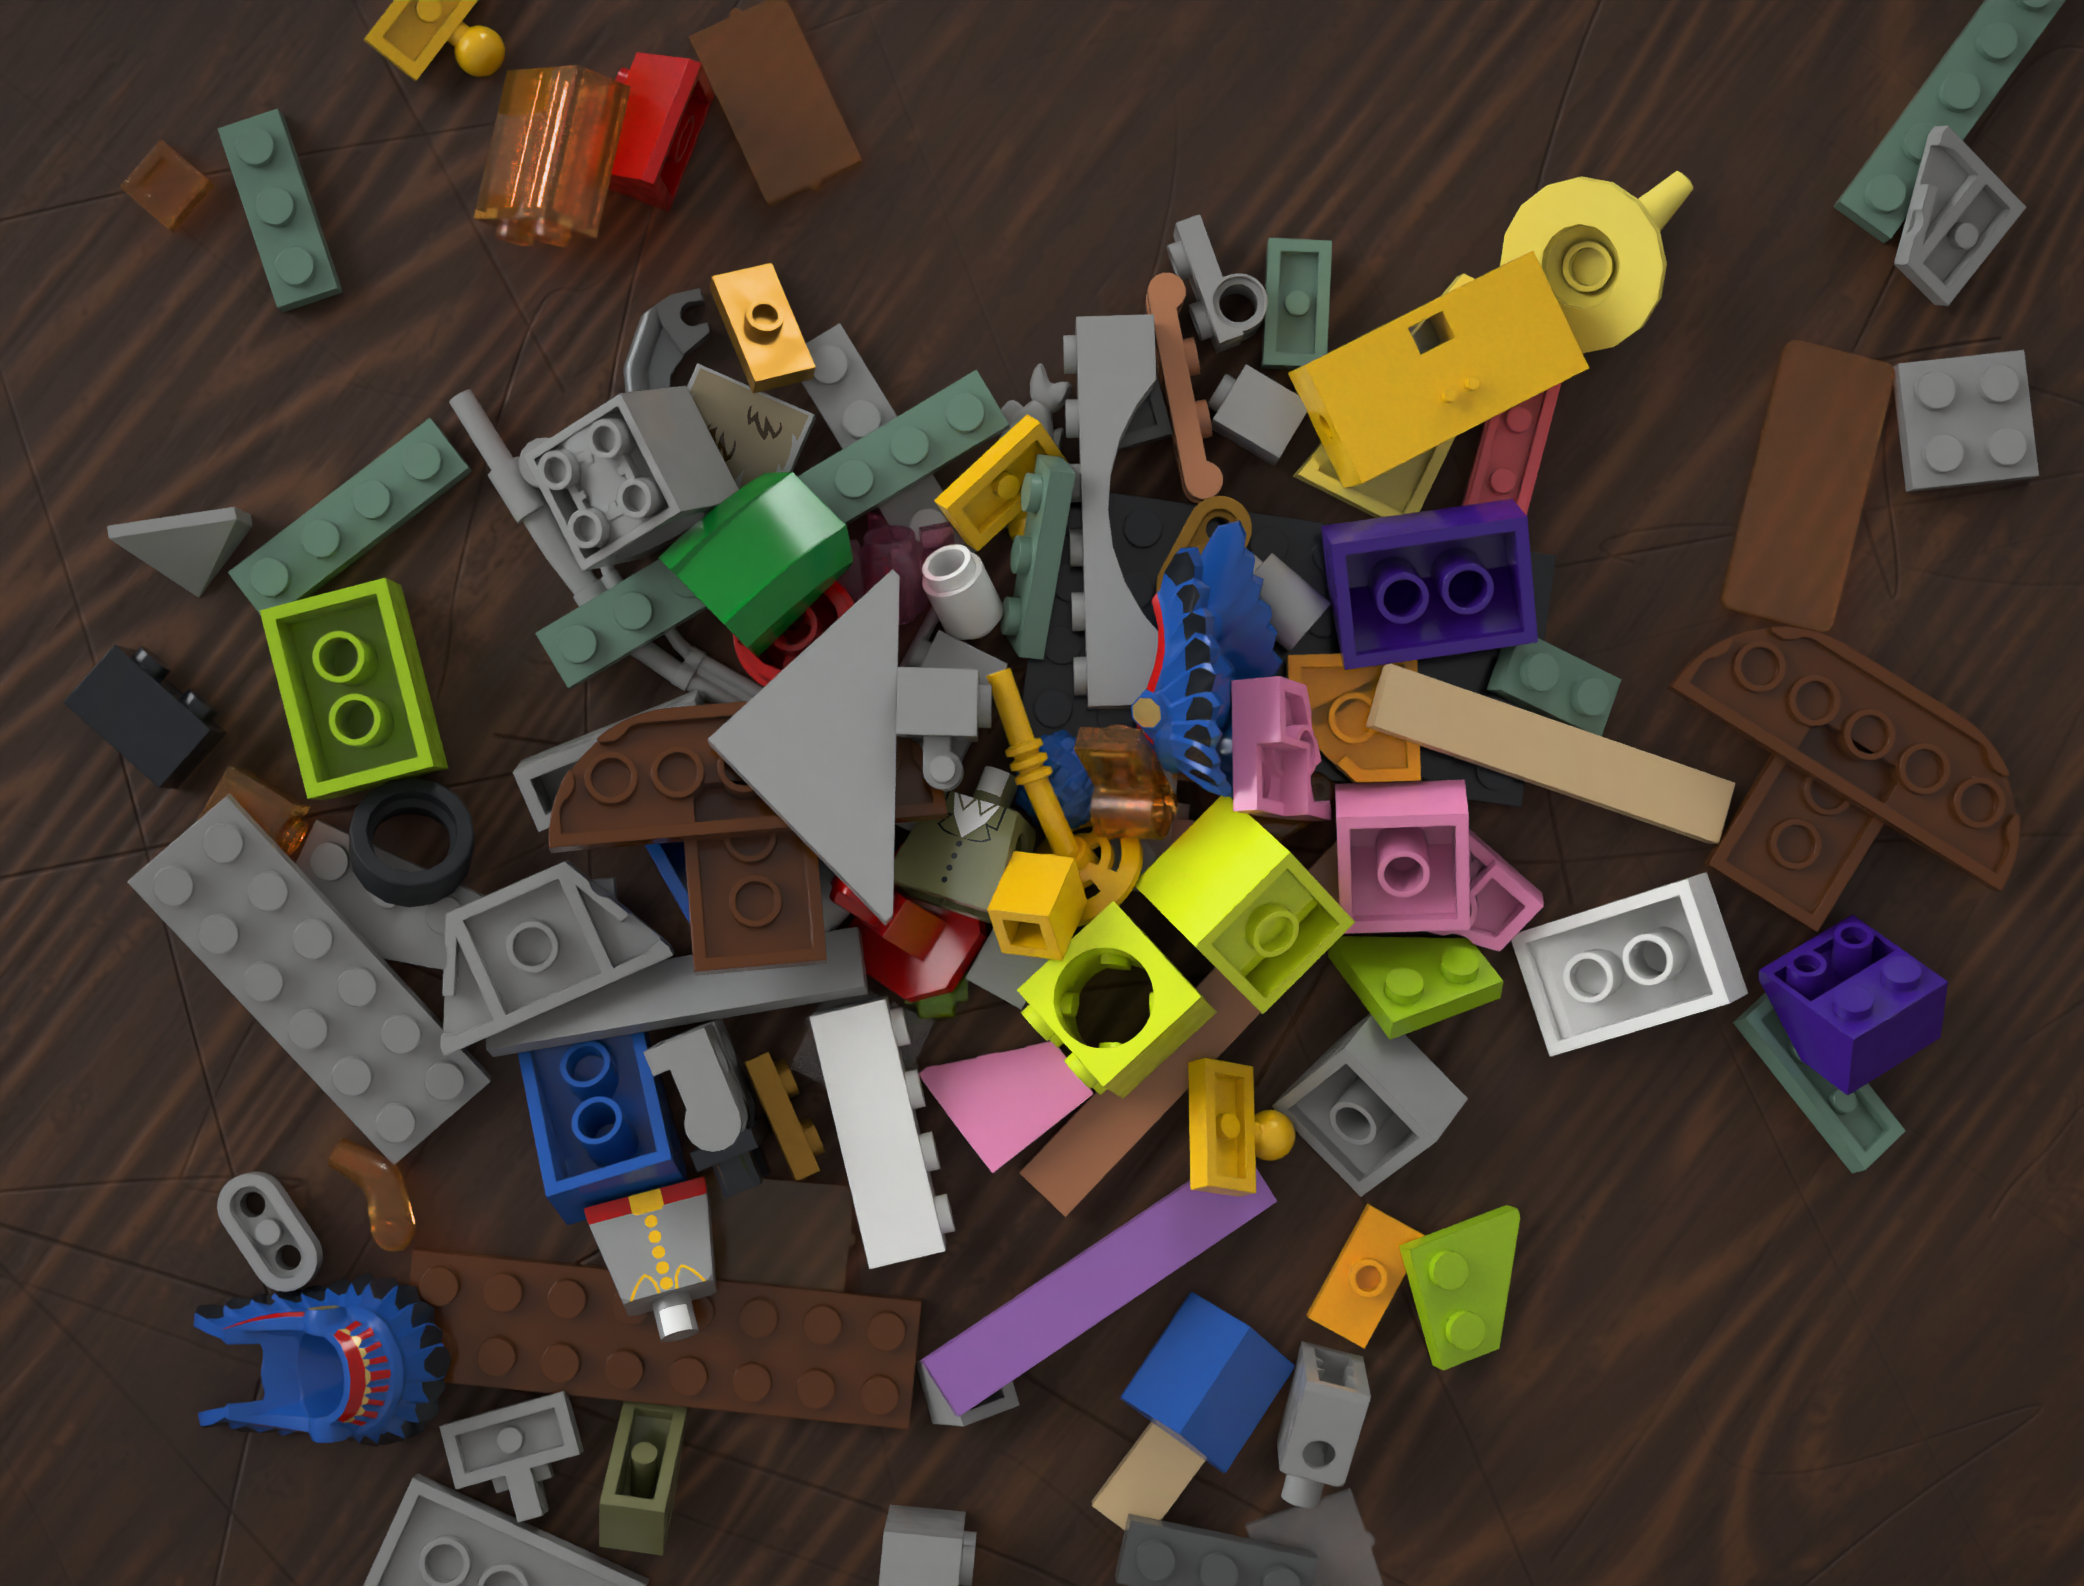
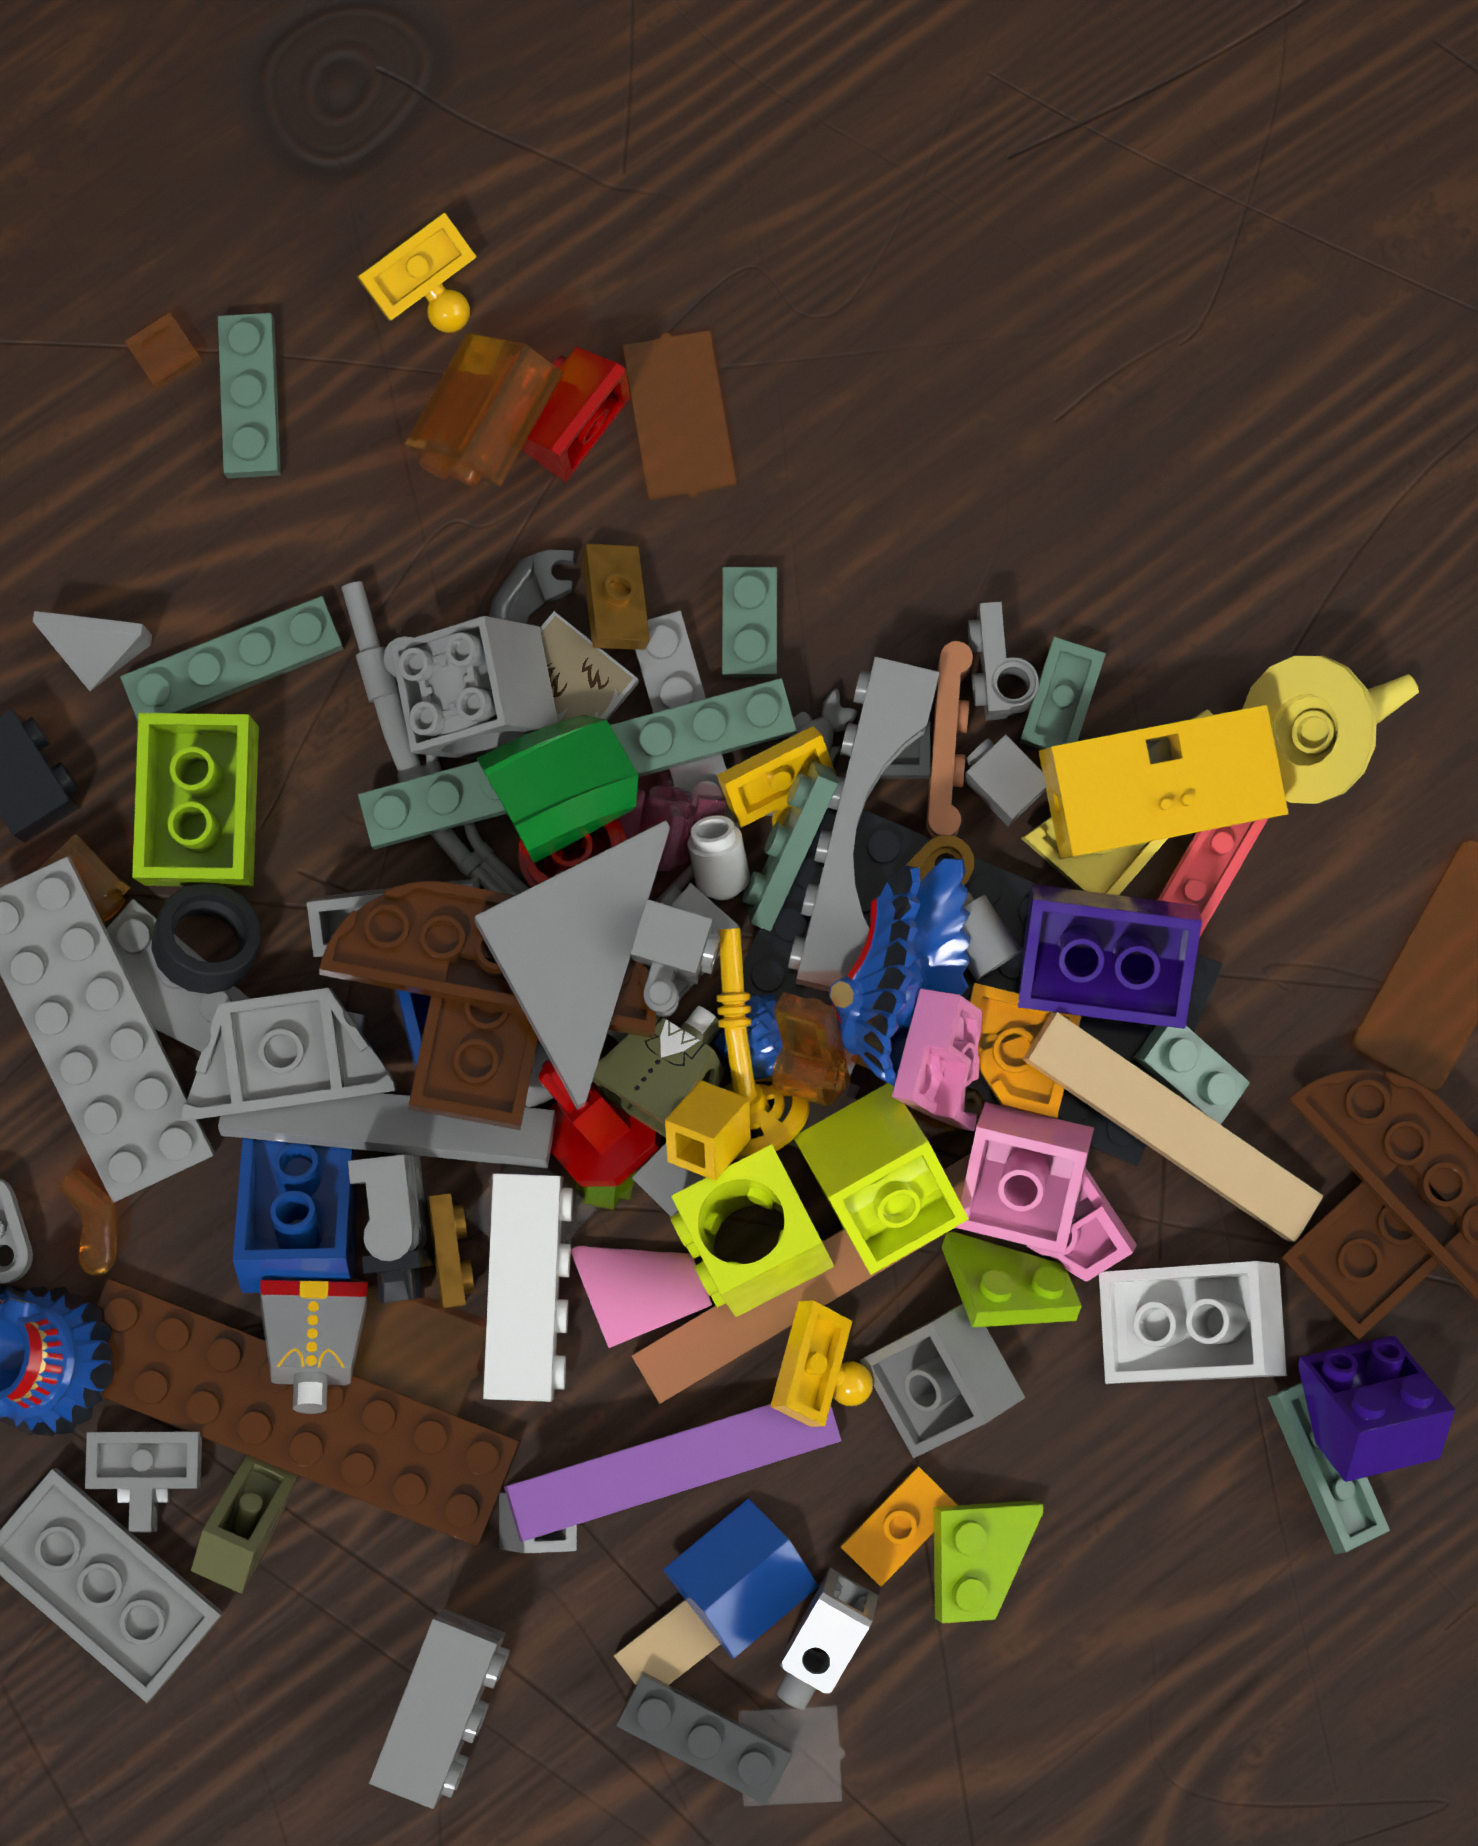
camera: 25 degrees right, 5 degrees down
none -> sand green plate [722,567,777,678]

